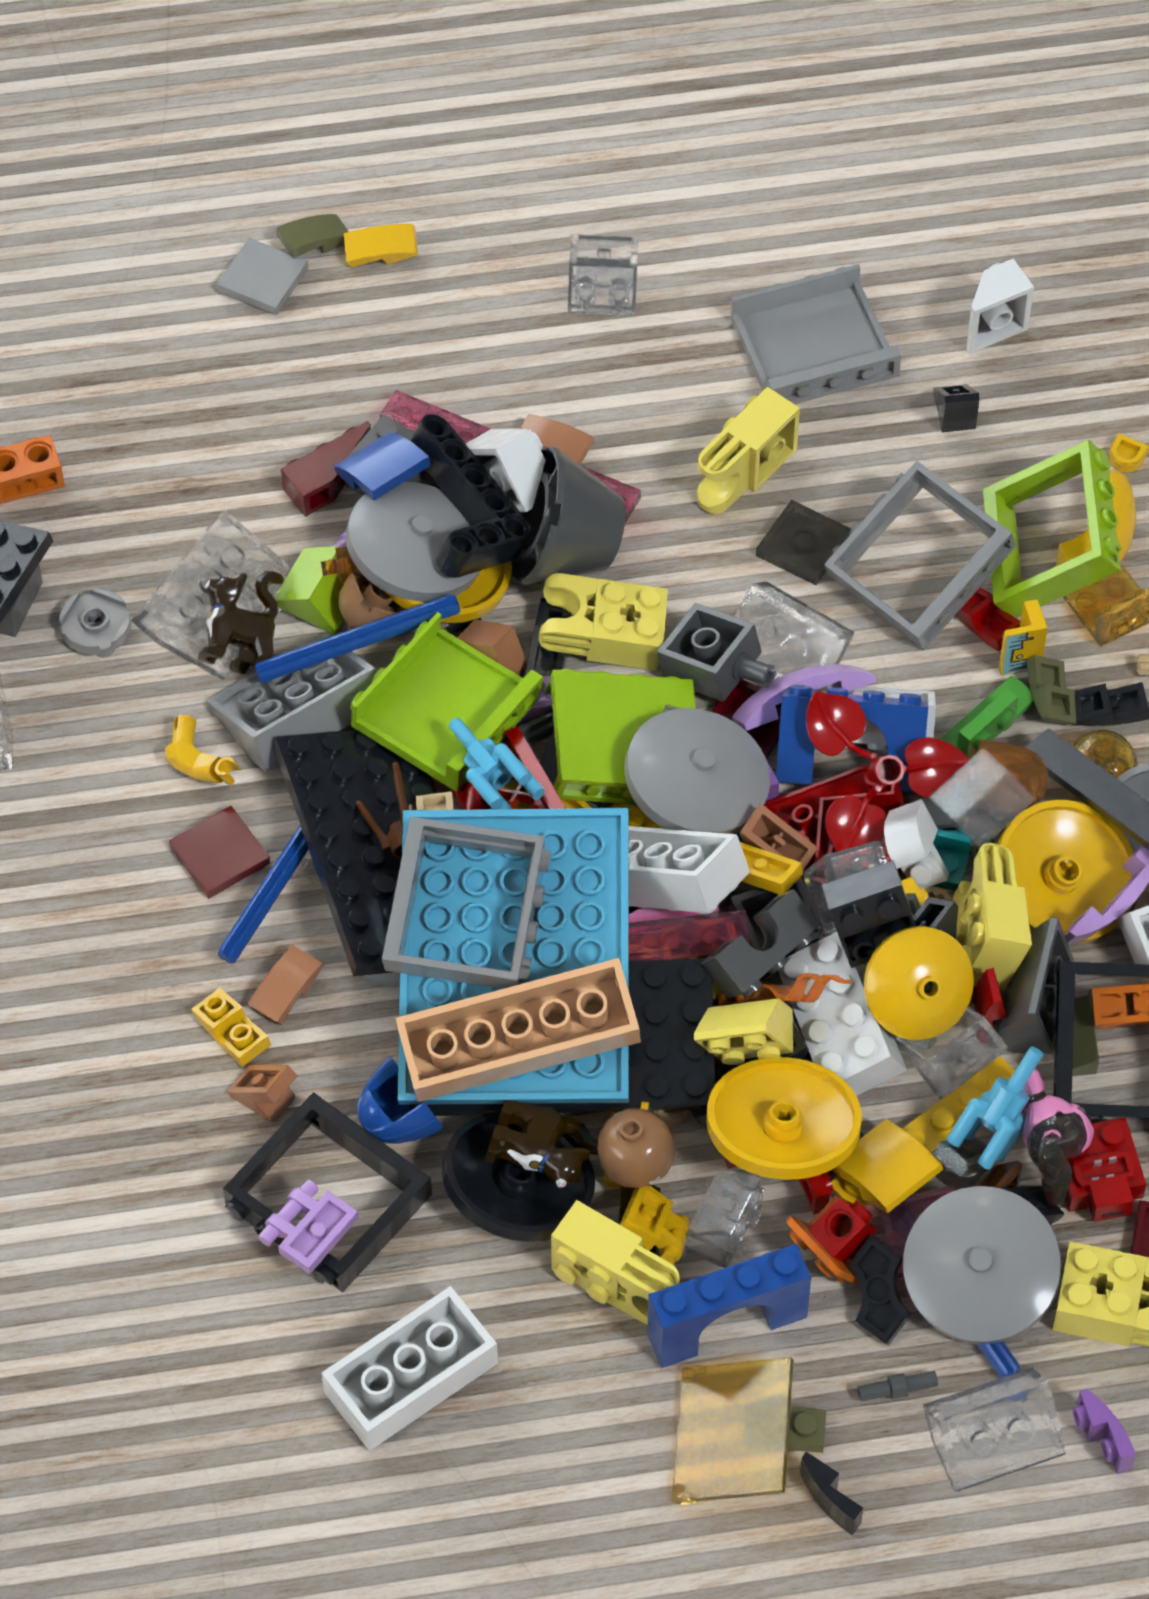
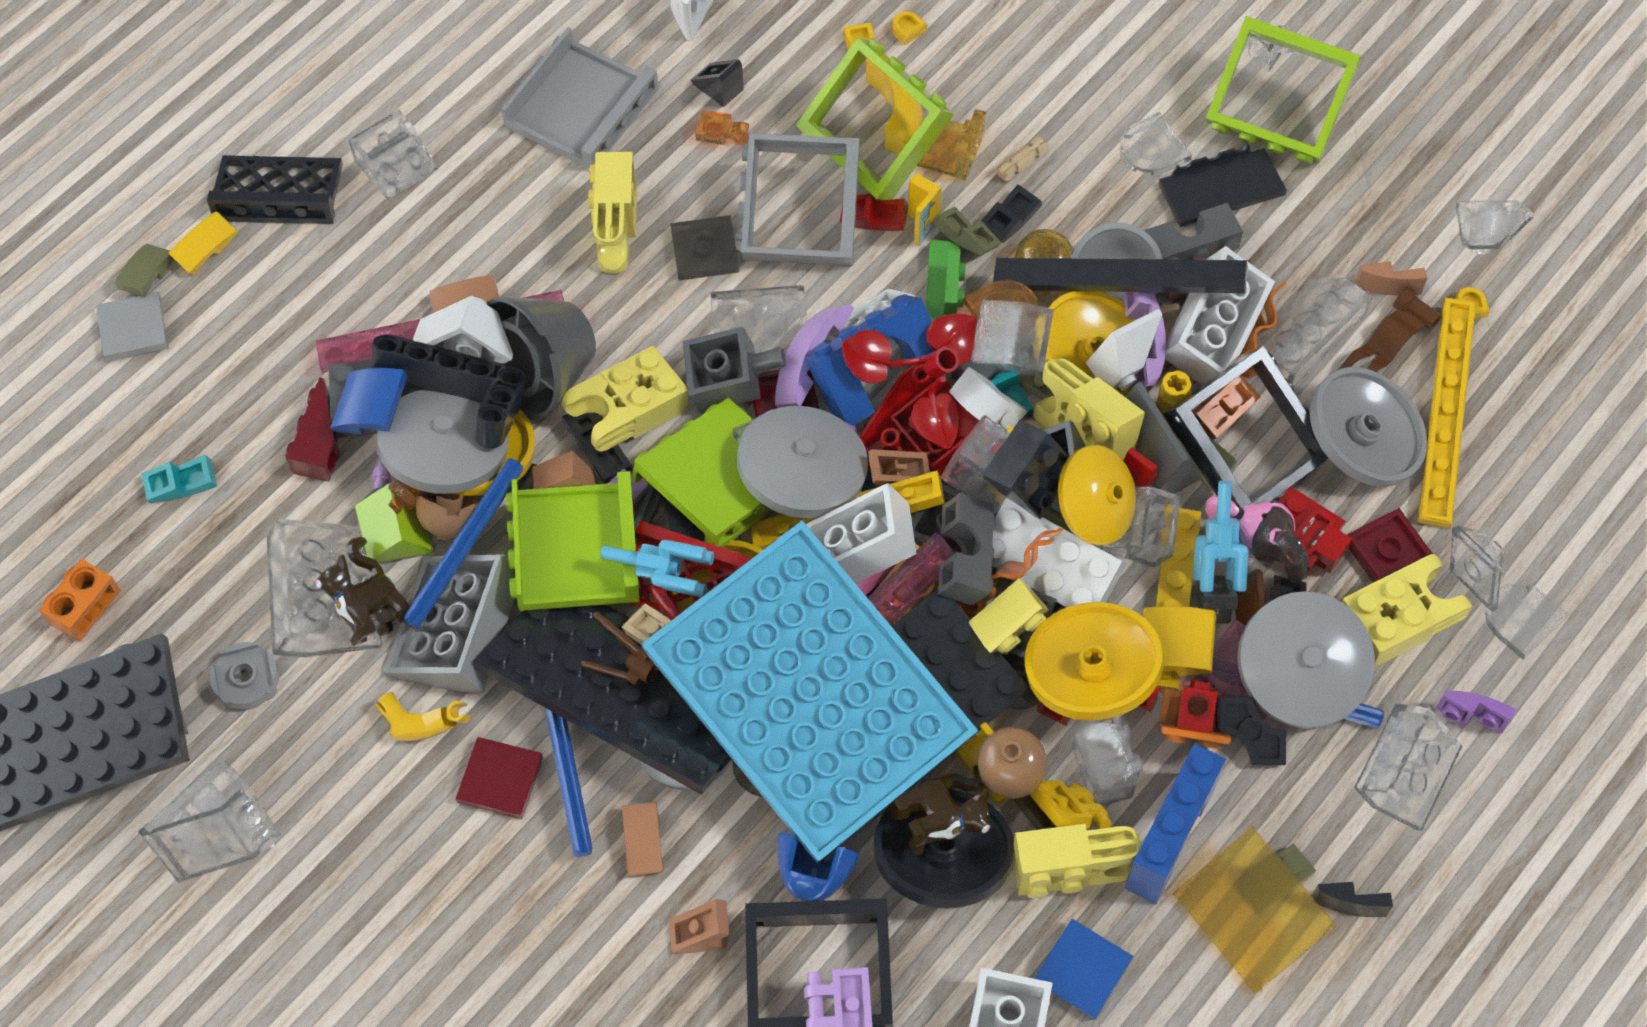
camera: 40 degrees left, 5 degrees up
yellow slope [191,988,271,1067] -> none
light grey window [382,816,551,989] -> none
light nougat brick [395,958,641,1102] -> none
dark grey bar [857,1371,938,1402] -> none
none -> teal slope [141,455,217,503]
none -> black fence [207,155,343,224]
none -> clear orange plate [695,110,749,145]
none -> blue slope [1035,919,1134,1019]
none -> white slope [1086,309,1162,391]
none -> yellow axle [1156,370,1192,427]

